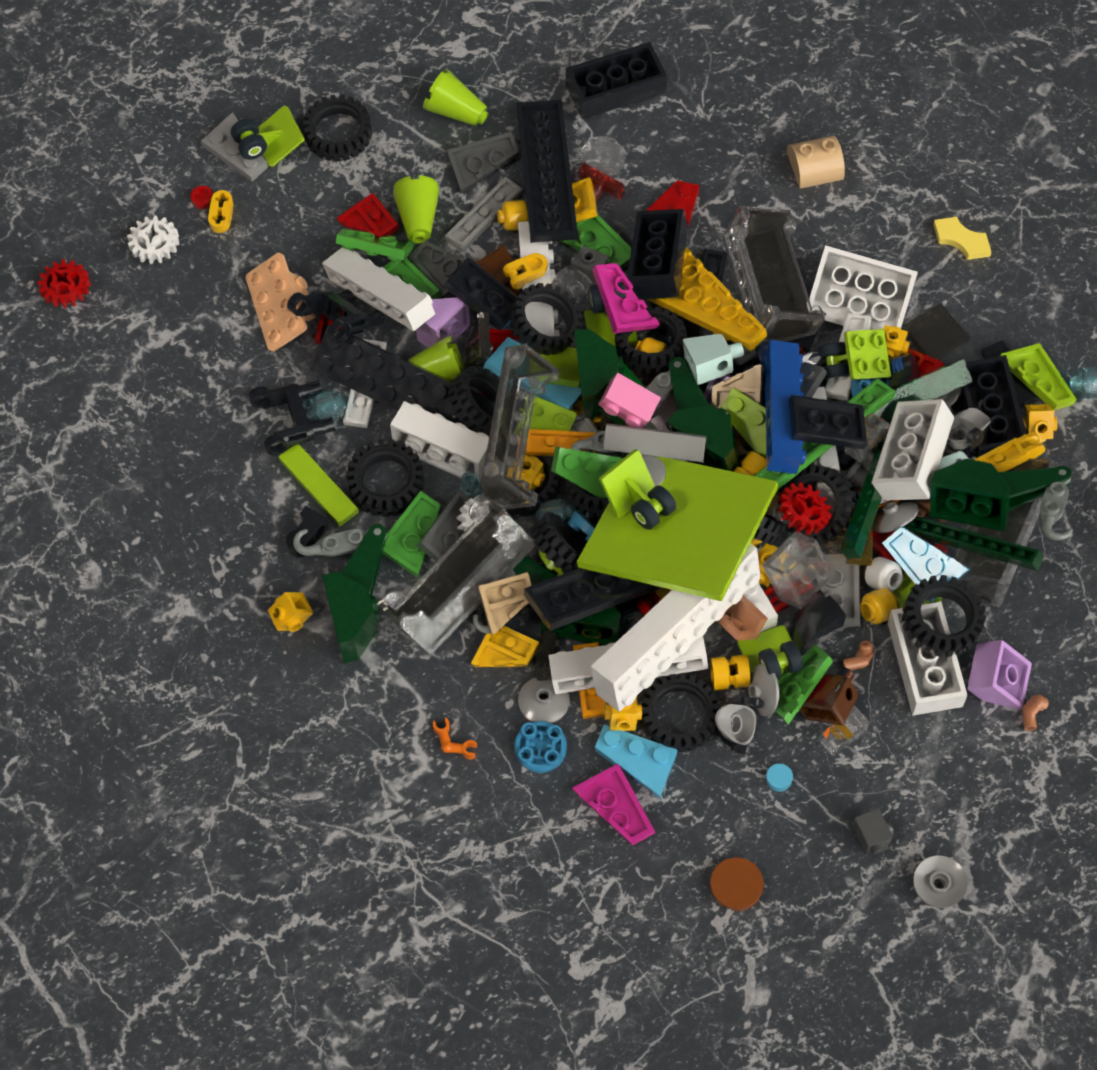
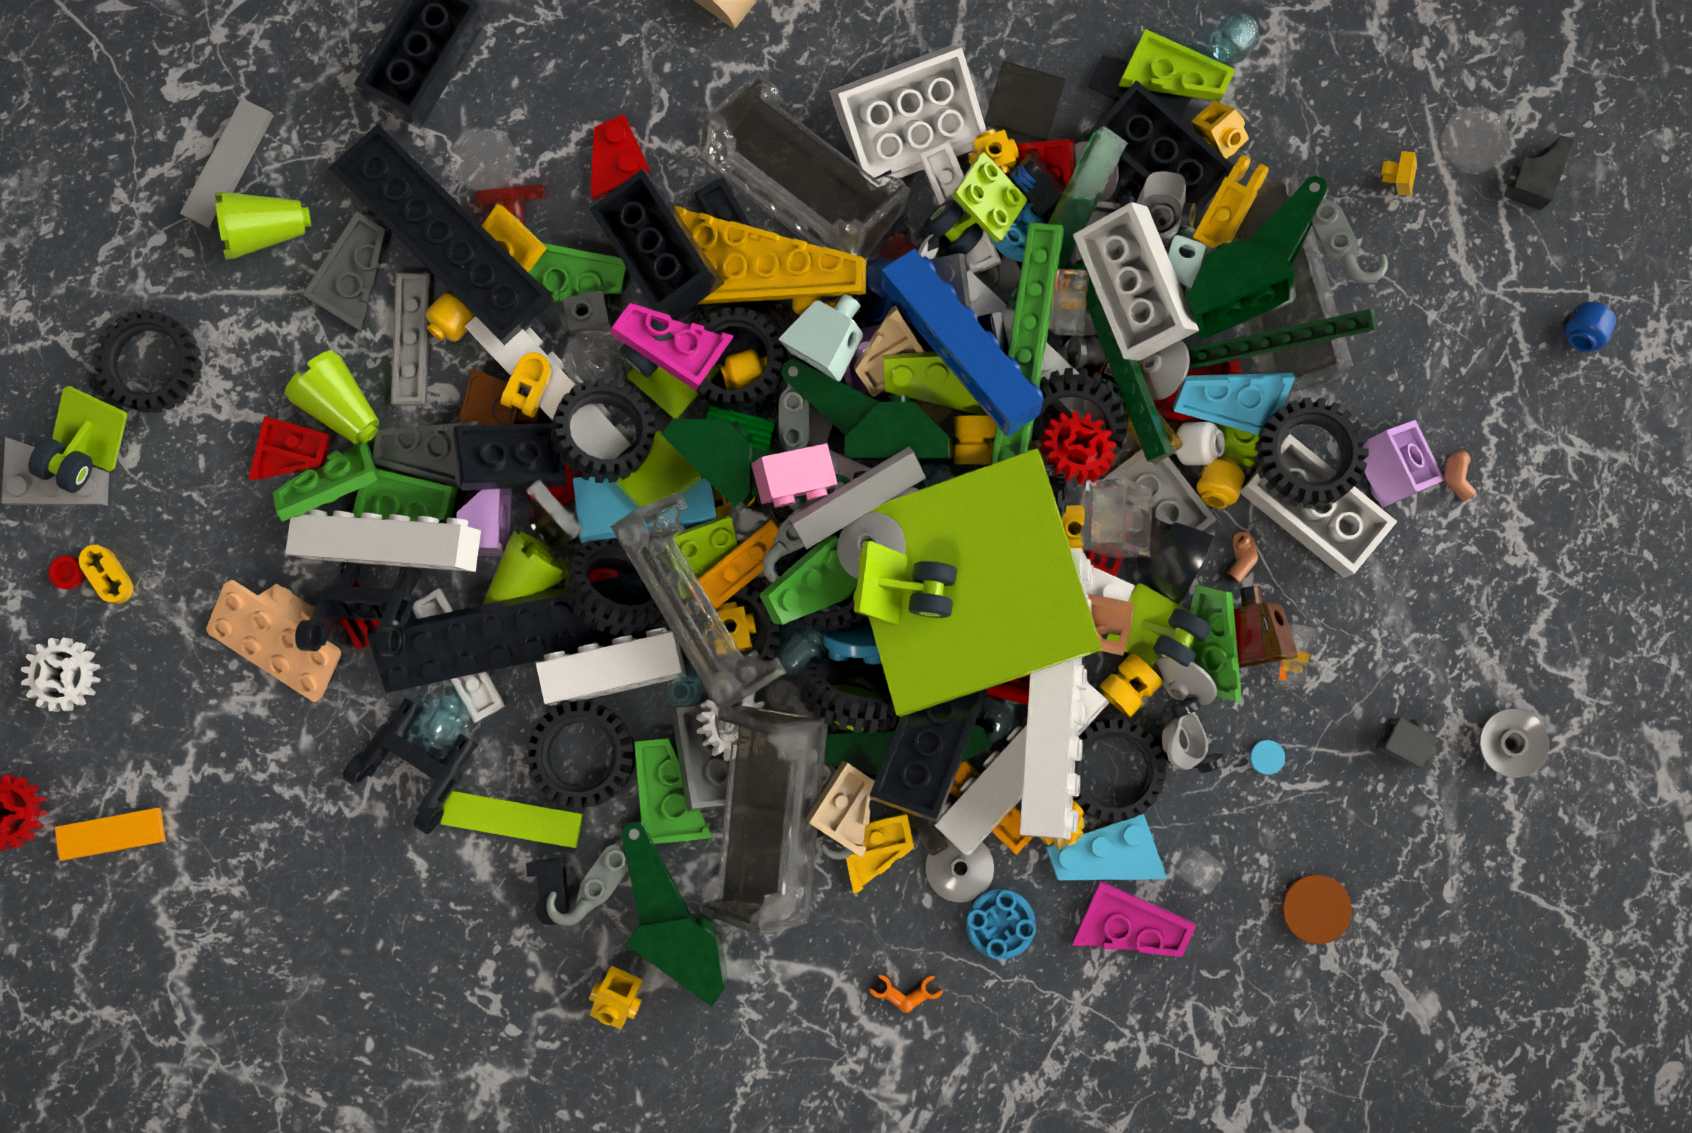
camera: 40 degrees left, 20 degrees up
black tile [788,395,868,450] -> none
none -> light orange tile [55,808,166,861]
none -> light grey tile [180,98,274,231]
none -> clear brick [1172,846,1228,896]

